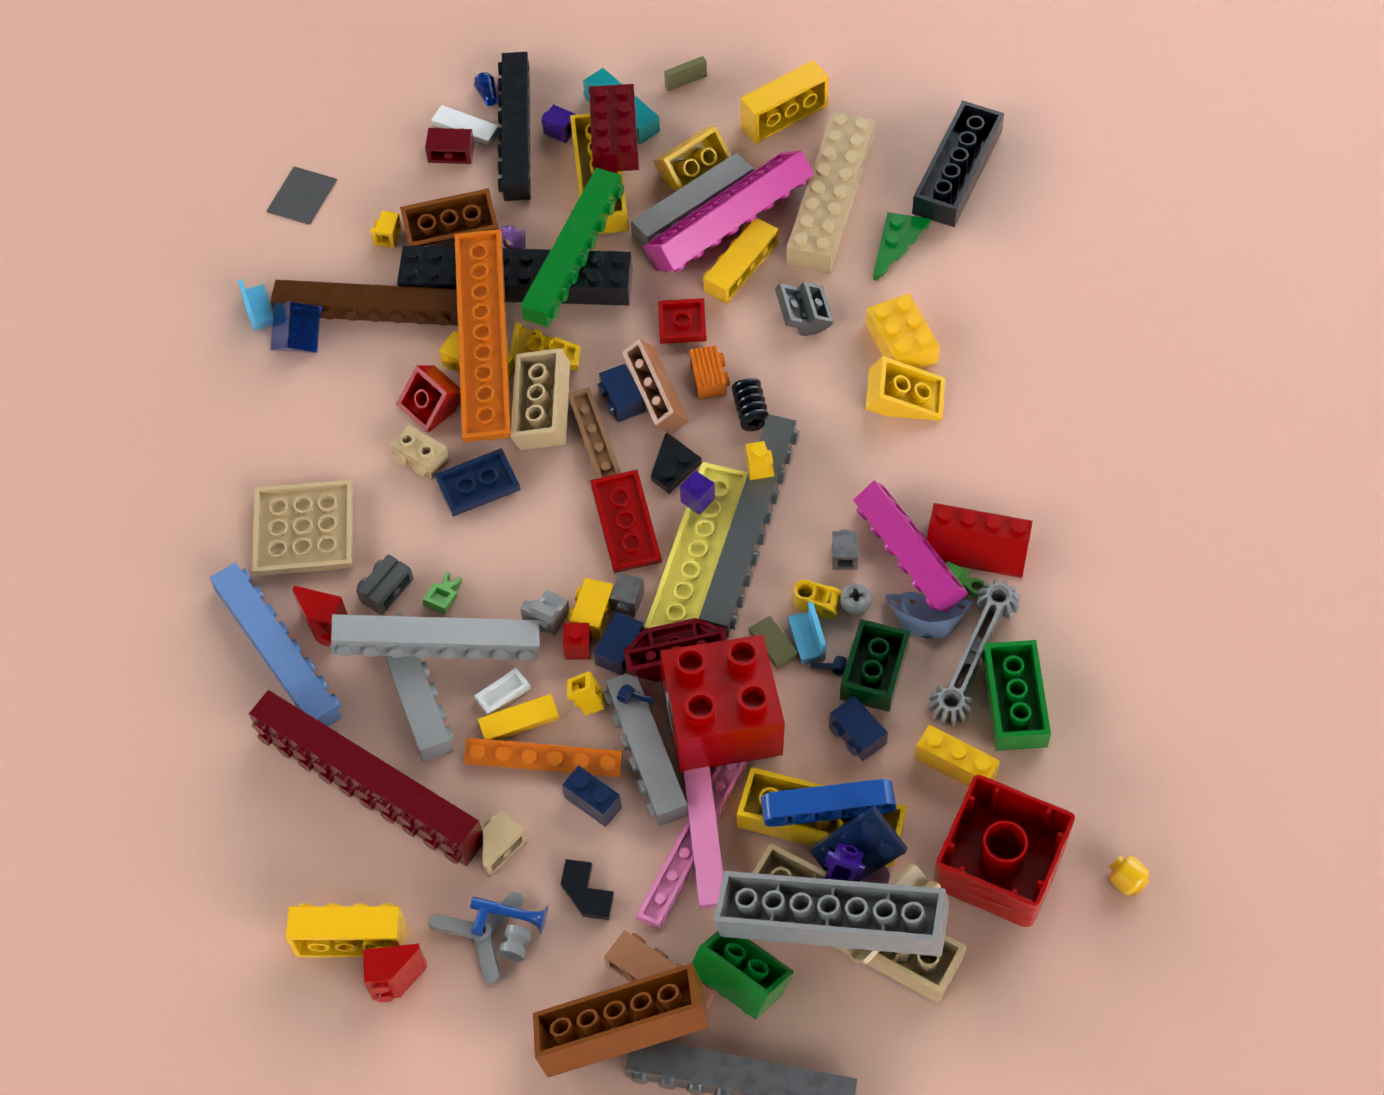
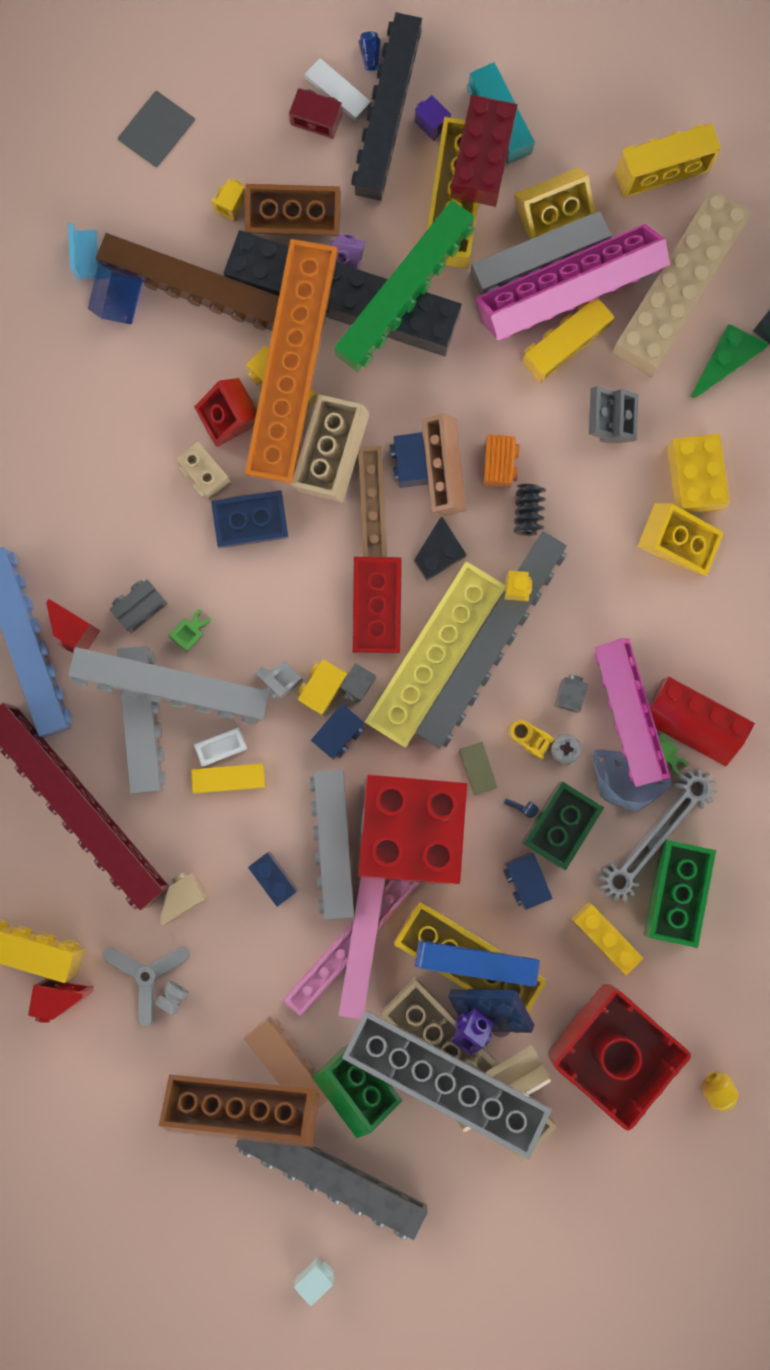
camera: 10 degrees right, 25 degrees up
tan plate [252,479,353,577] -> none
orange plate [464,737,623,777] -> none
blue piece [470,896,548,936] -> none
yellow wing [508,321,582,371] -> none
black tile [561,859,614,920] -> none
red brick [563,623,592,660] -> none
yellow brick [567,671,604,716] -> none
dark blue hand [617,684,655,704] -> none
dark red wedge [623,618,727,682] -> none
red plate [658,298,707,344] -> none
olive tile [664,56,707,91] -> none
dark purple brick [680,470,715,515] -> none
medium azure panel [788,602,826,665] -> none

